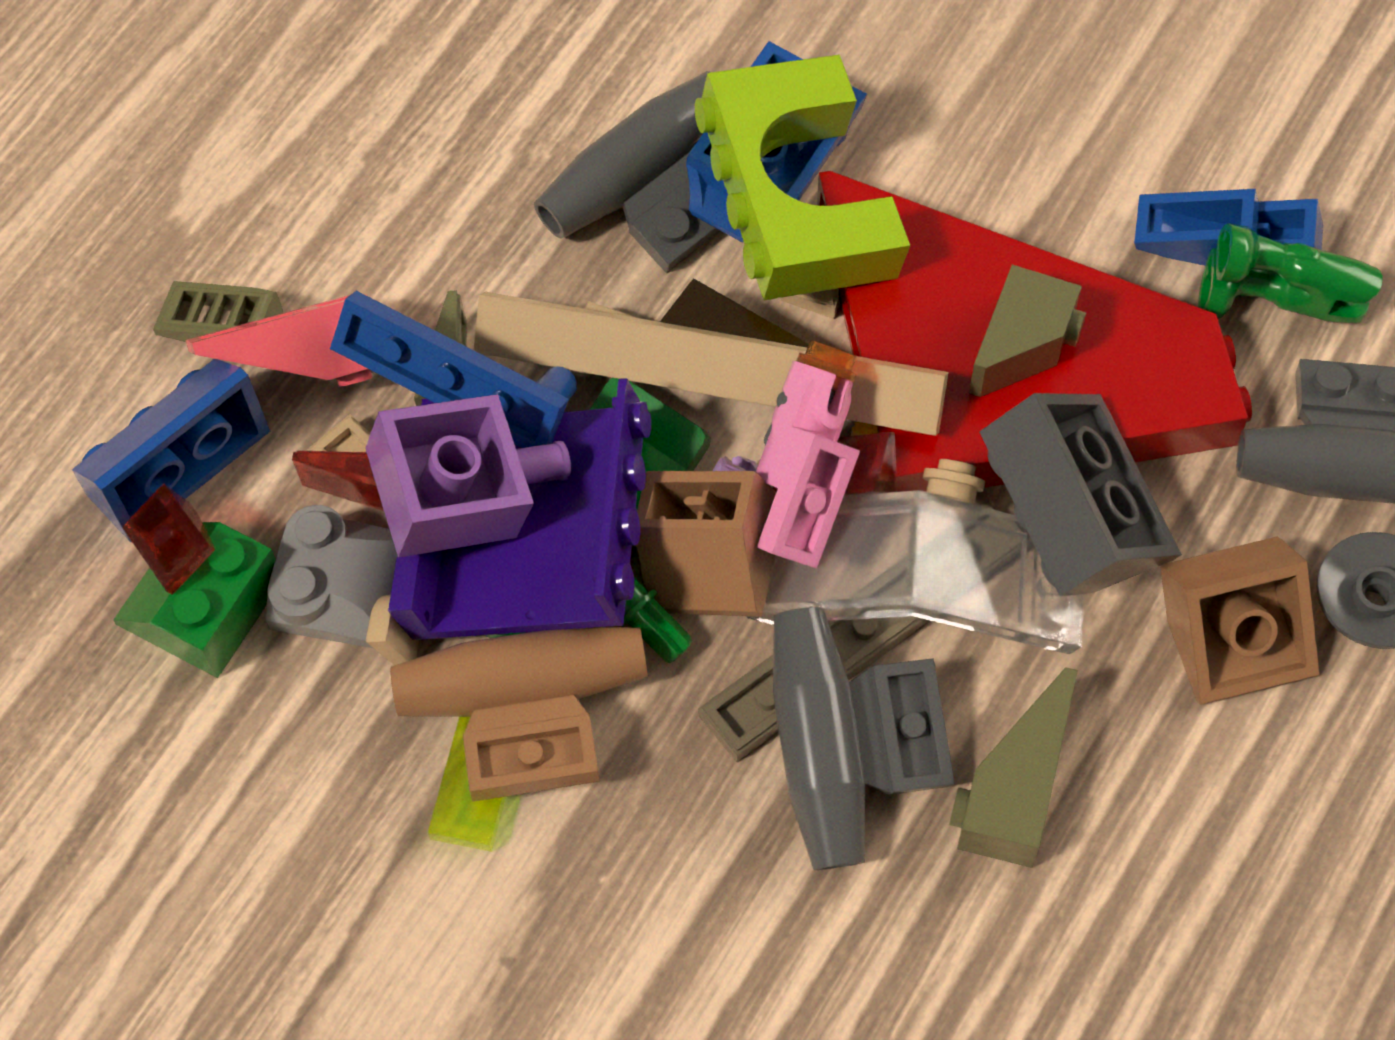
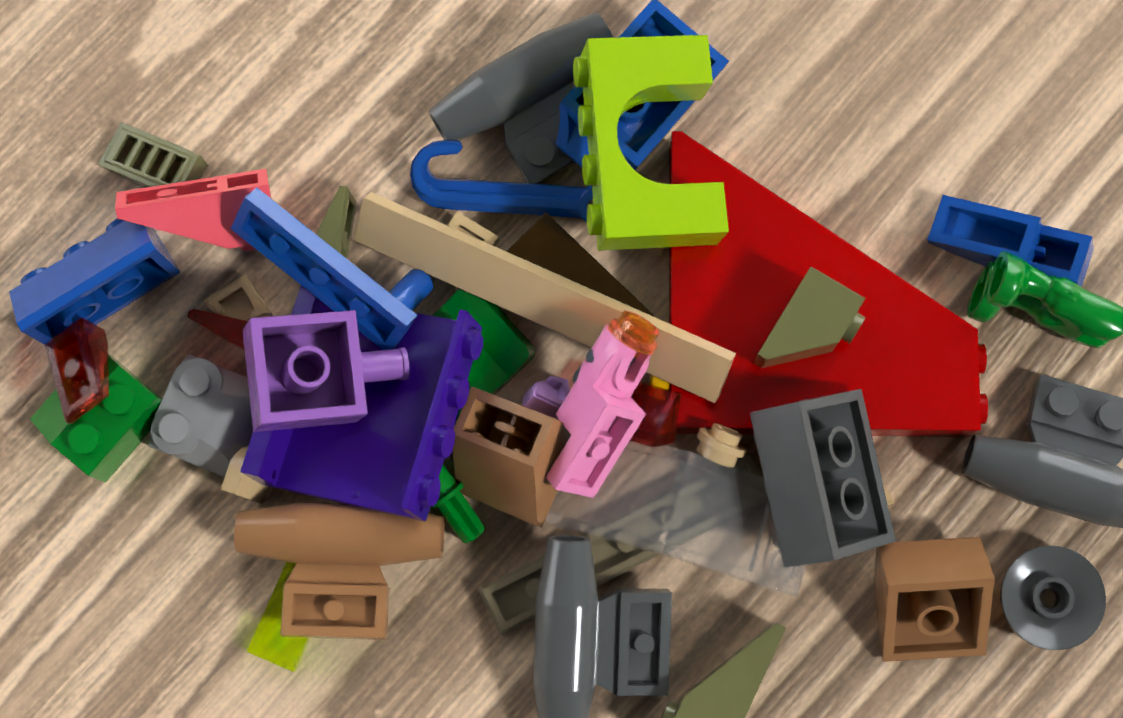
camera: 15 degrees right, 15 degrees up
none -> blue piece [410,140,593,222]

